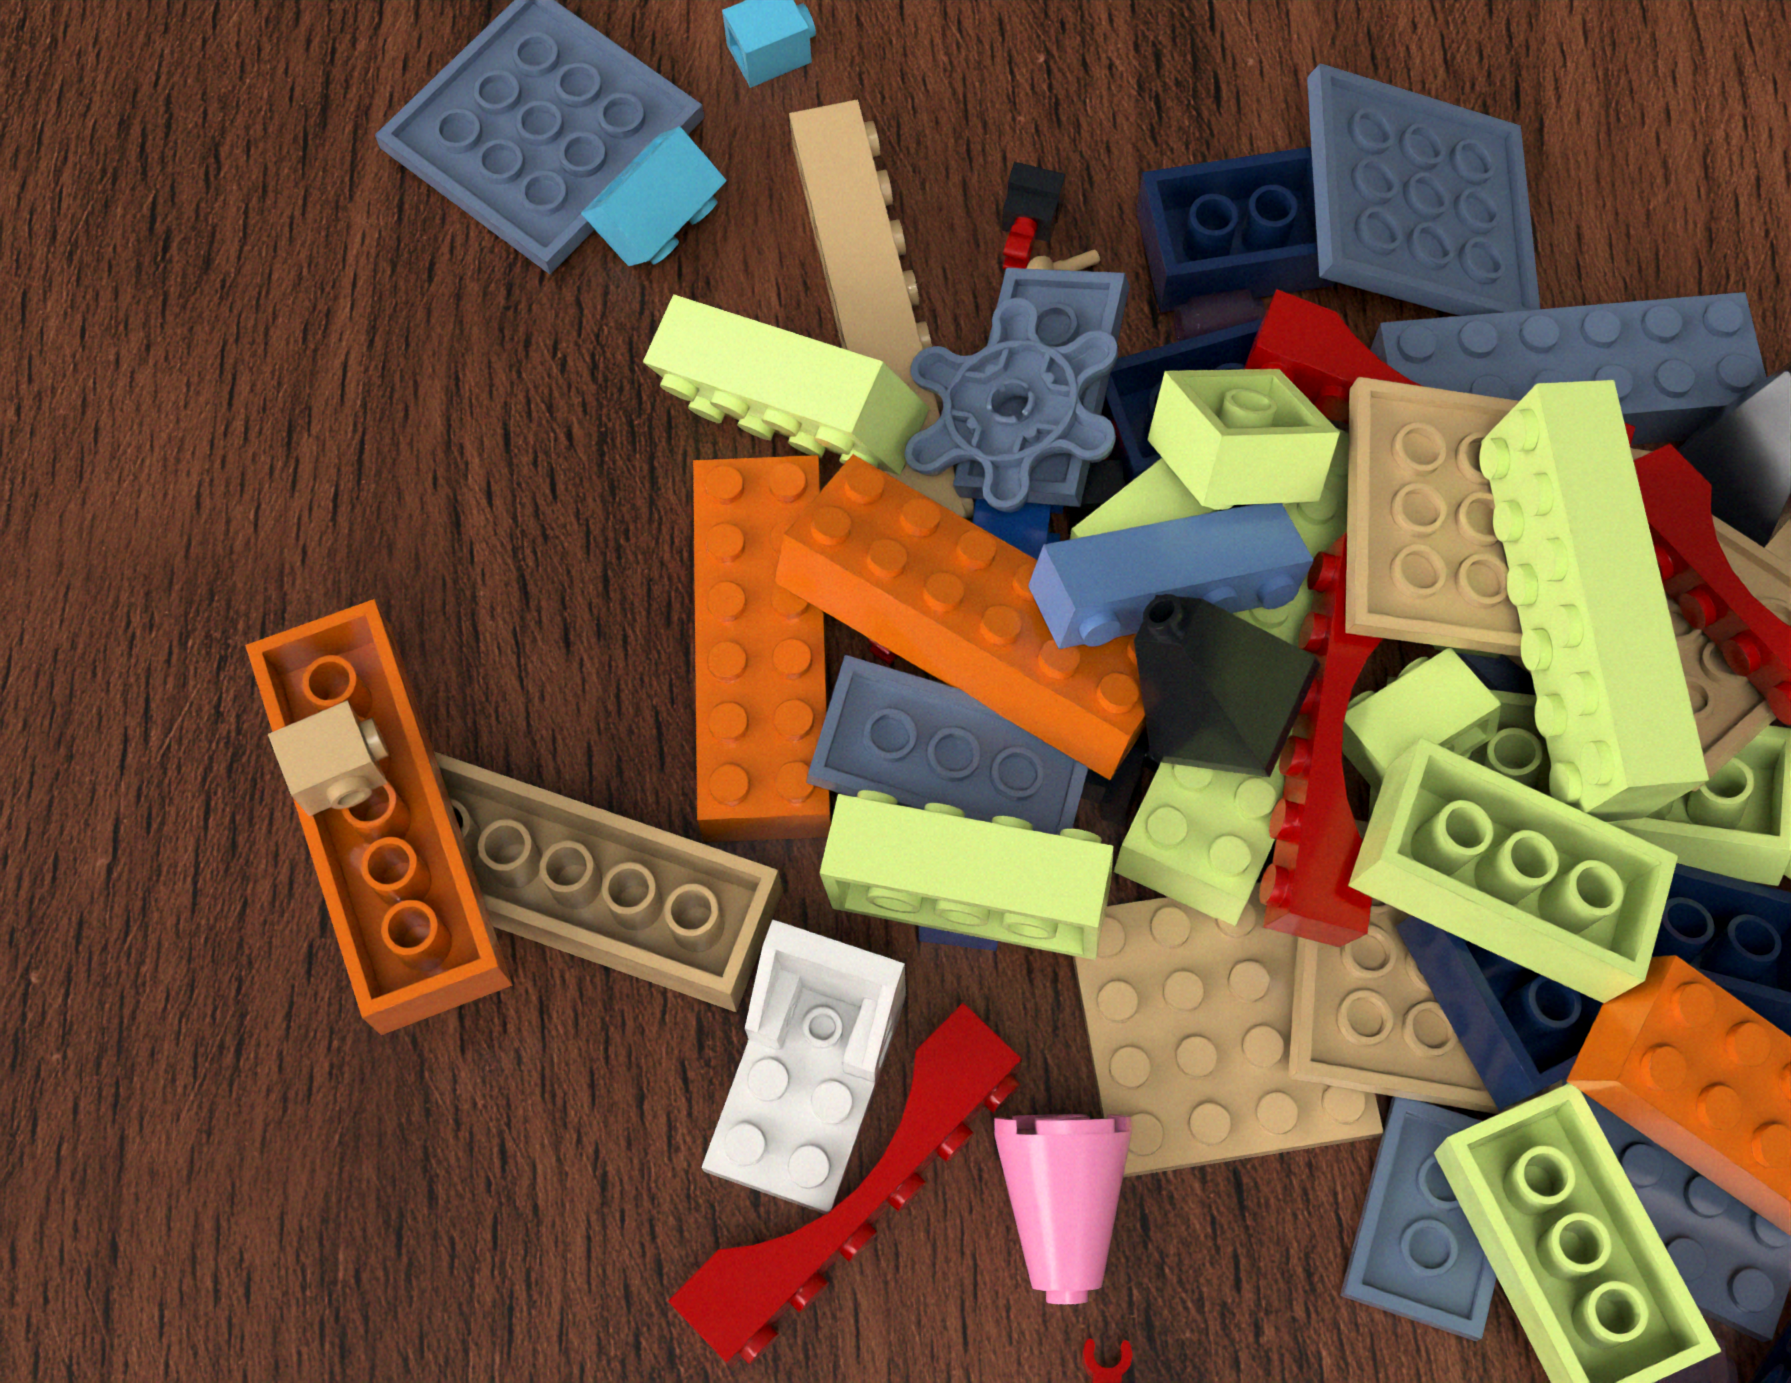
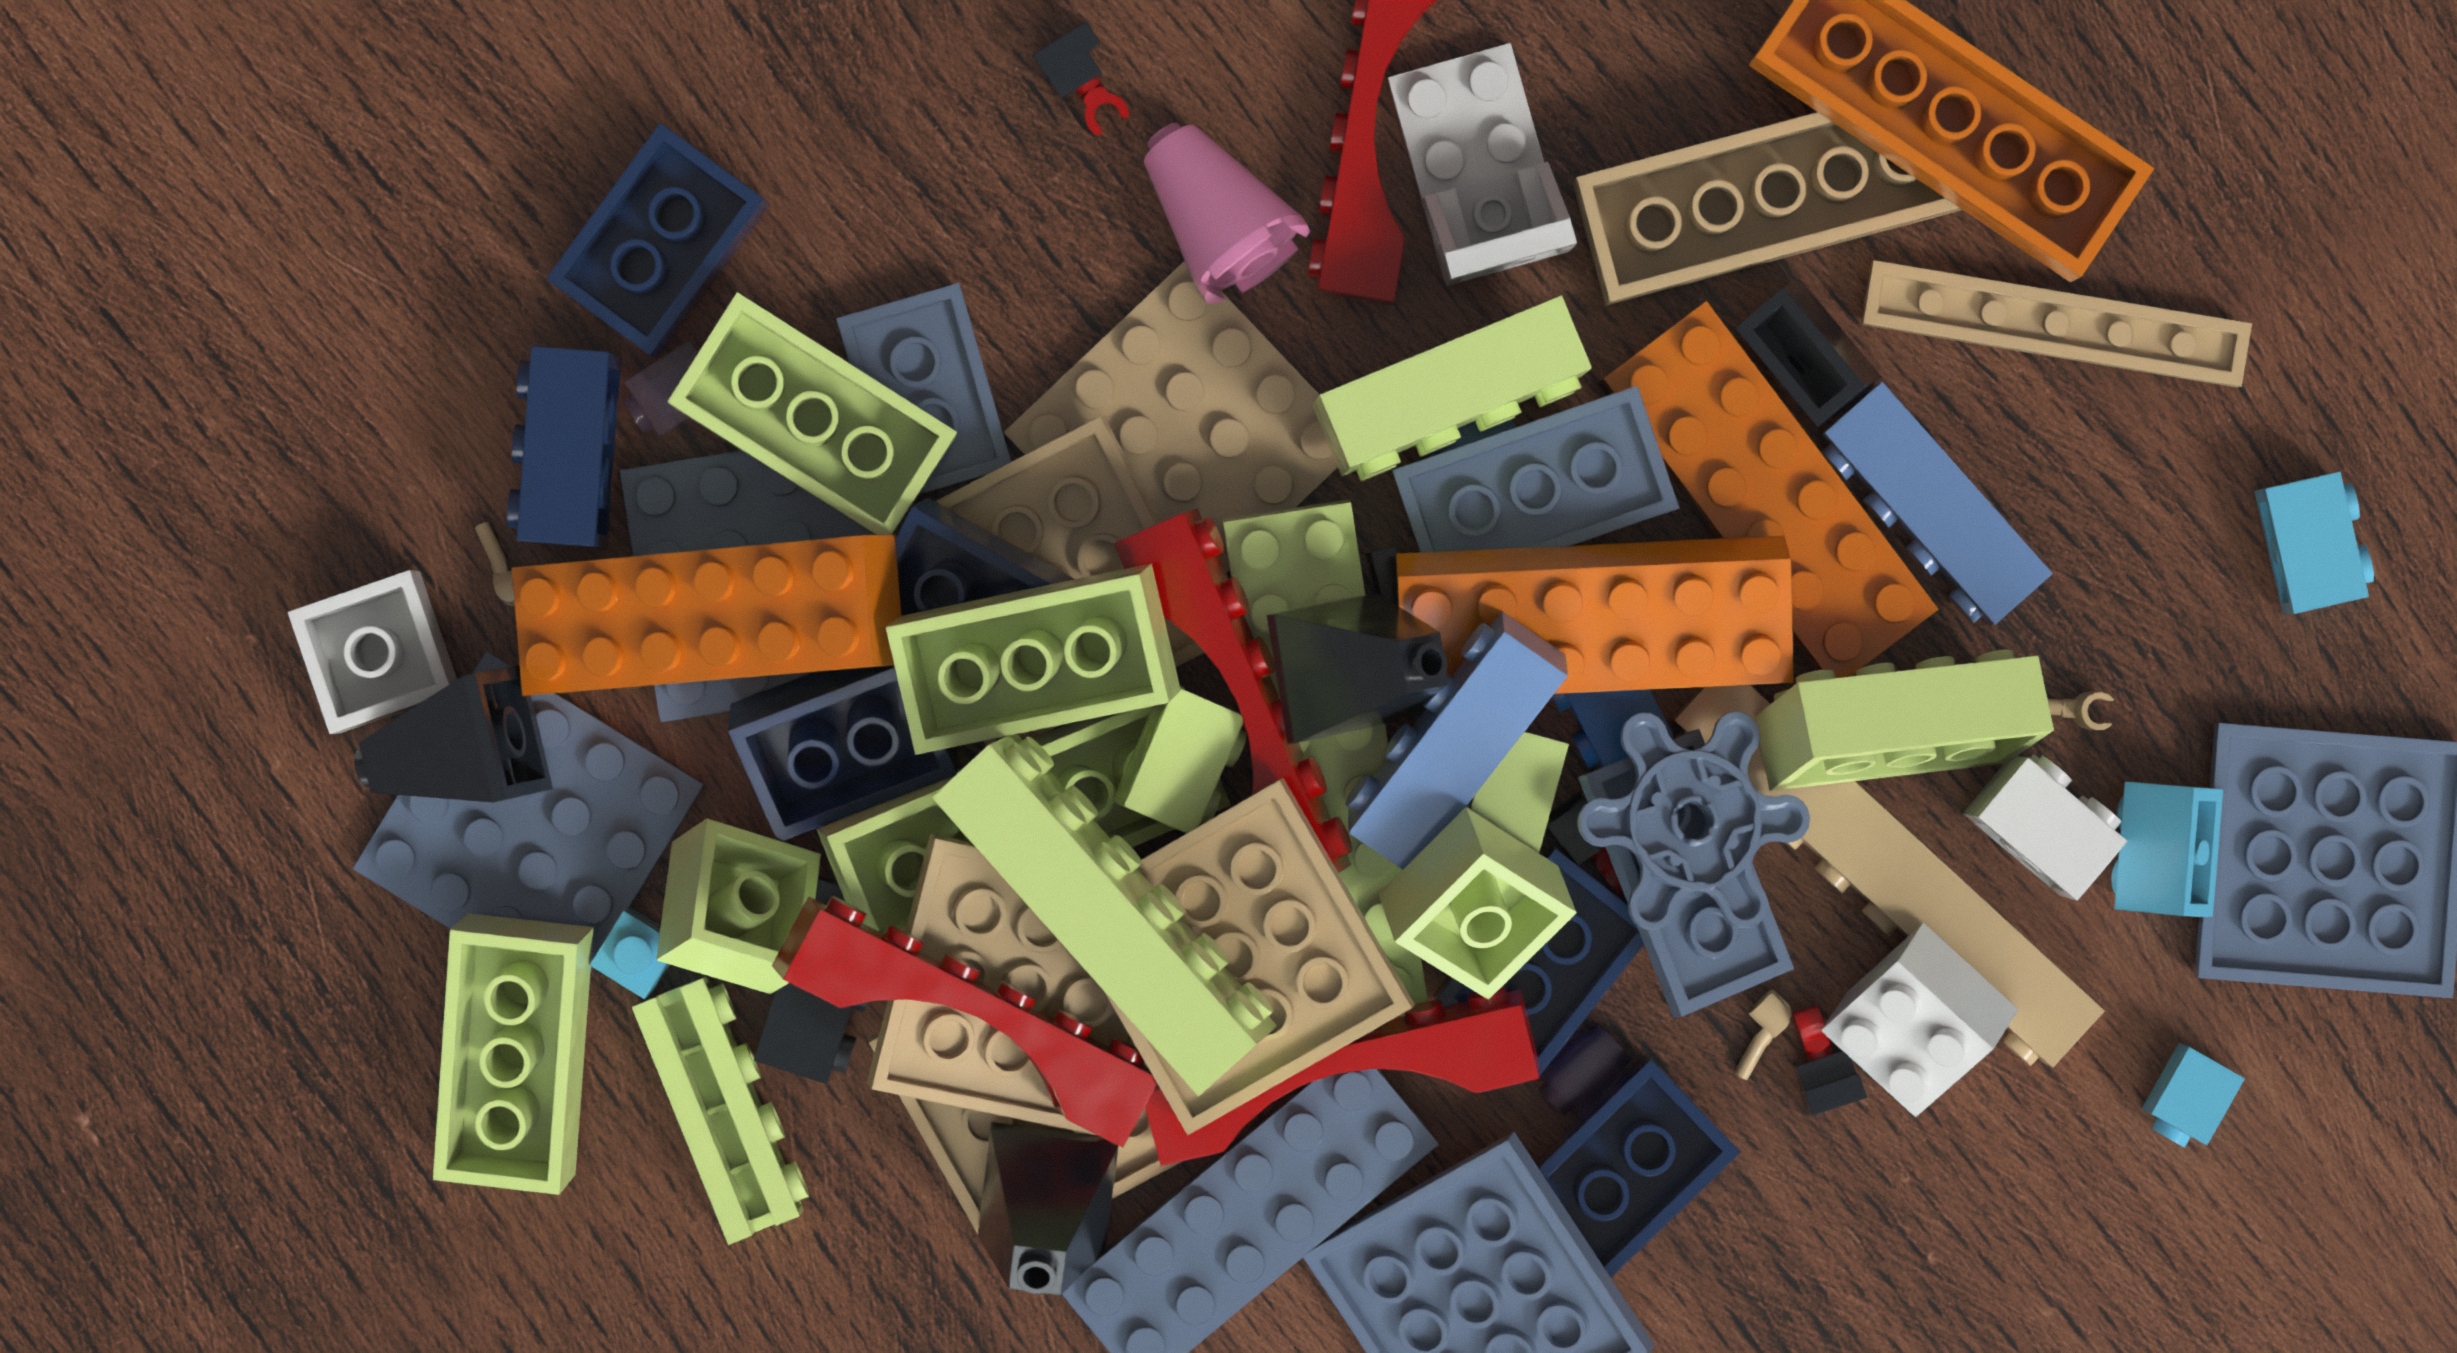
camera: 140 degrees right, 20 degrees up
tan brick [268,701,389,816] -> none
none -> black brick [1736,279,1882,427]
none -> medium blue brick [1818,382,2053,625]
none -> white brick [1821,922,2018,1117]
none -> tan plate [1860,260,2252,388]
none -> white brick [1962,754,2127,901]
none -> tan hand [2048,691,2114,730]
none -> medium azure brick [2254,472,2374,614]

